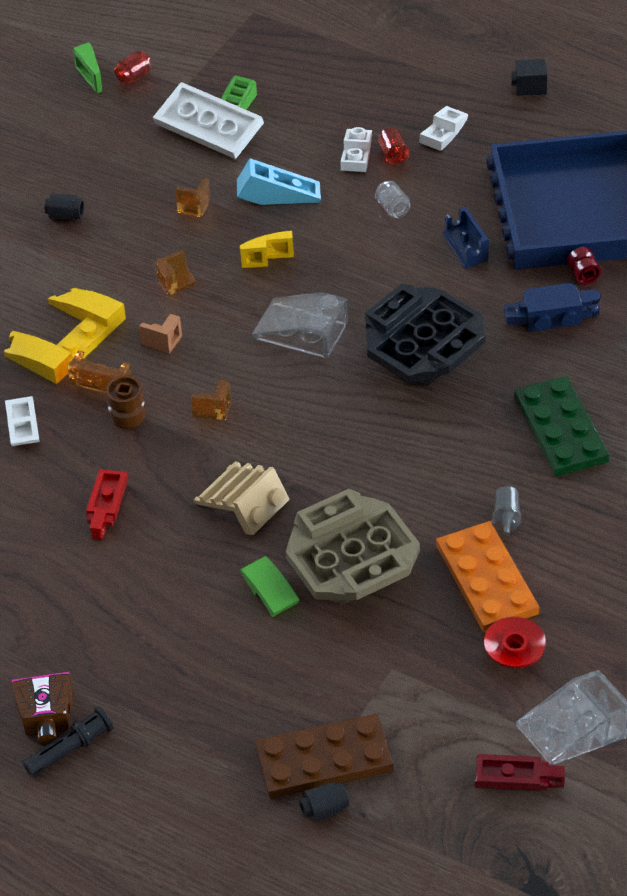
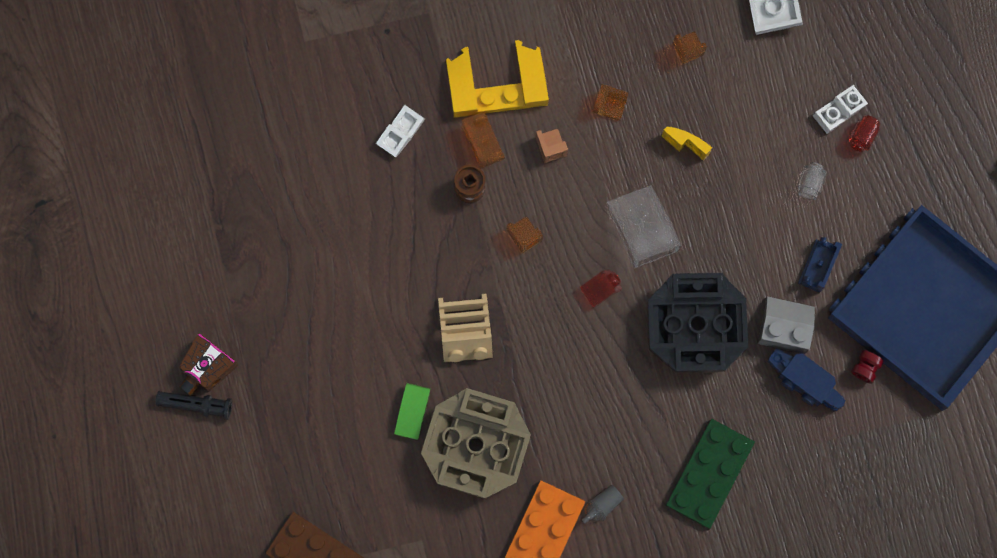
camera: 40 degrees right, 30 degrees up
red hinge [86,469,129,540] -> none
medium azure slope [237,159,321,205] -> none
white slope [419,106,468,151] -> none
none -> clear red bracket [580,270,622,307]
none -> light grey slope [757,296,815,354]

